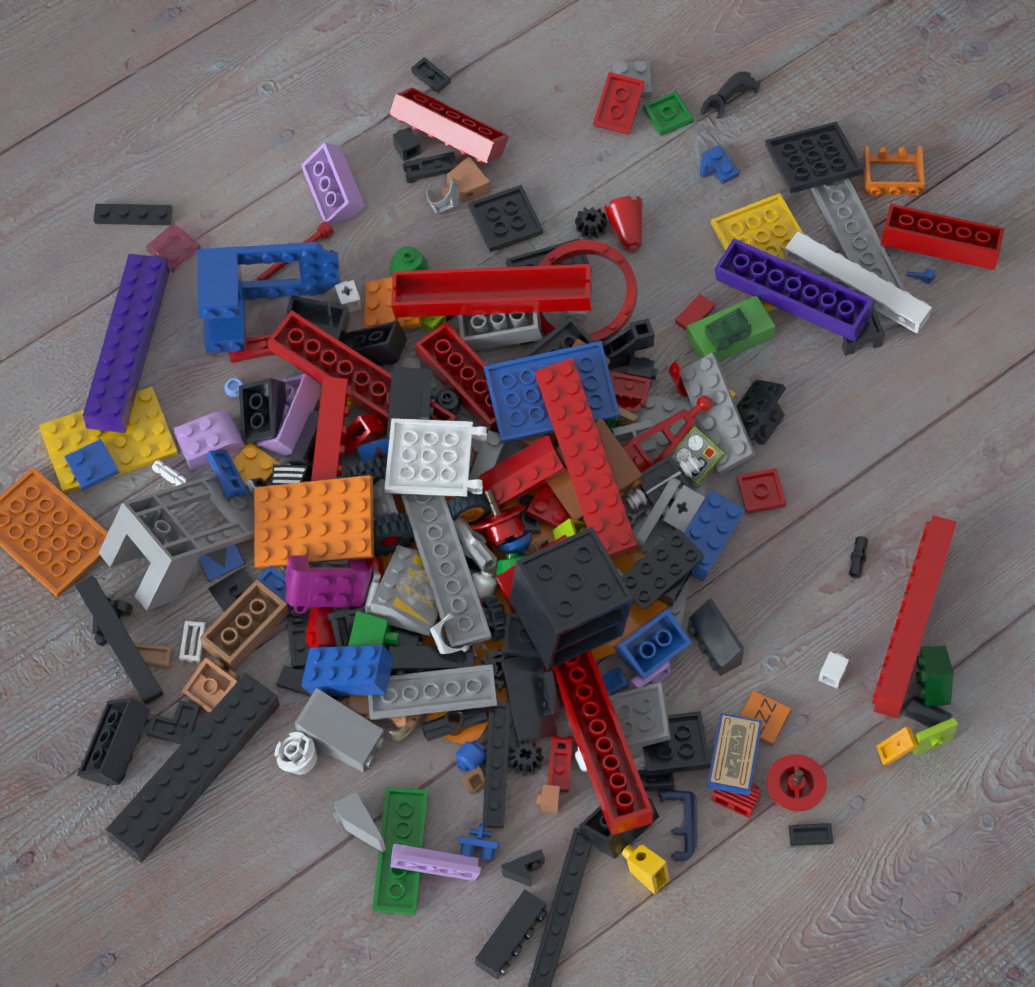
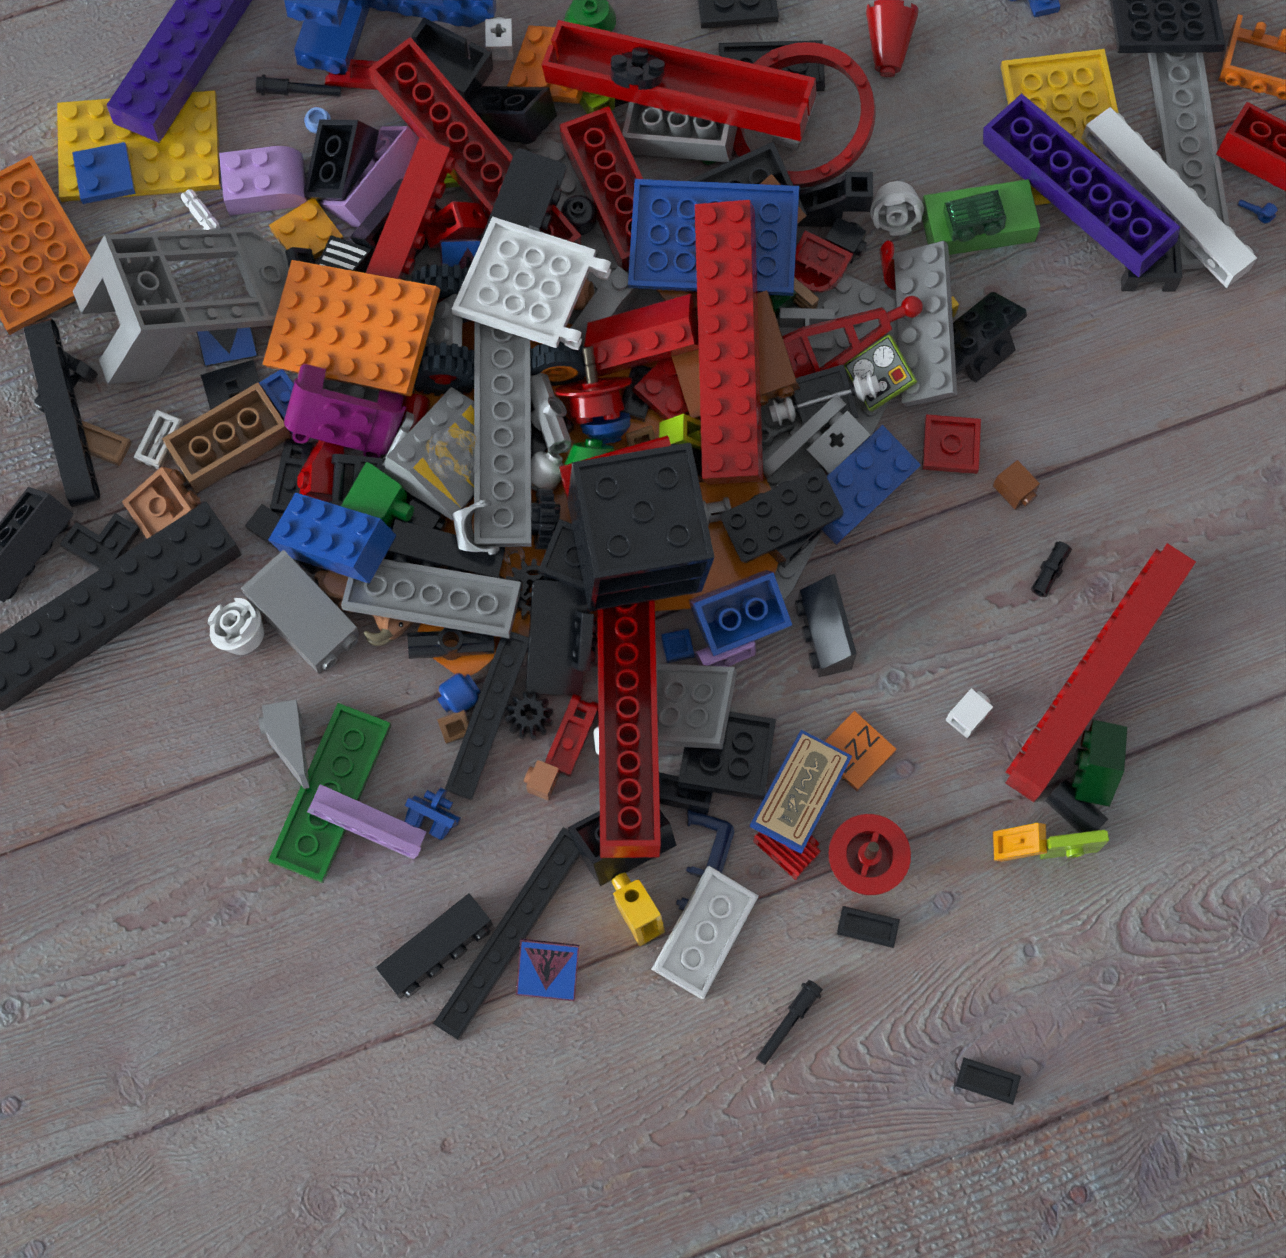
camera: 15 degrees right, 10 degrees up
blue plate [207,450,247,497] -> none
black slope [501,849,545,887] -> none
black gear [575,206,608,239] -> none
red tile [675,294,715,331] -> none
none -> black pin [256,74,342,97]
none -> piece [516,939,580,1001]
none -> black plate [610,47,665,90]
none -> white tile [652,866,758,999]
none -> black pin [756,980,823,1065]
none -> white cone [870,181,924,236]
none -> black tile [955,1057,1021,1105]
none -> dark orange brick [993,460,1040,509]

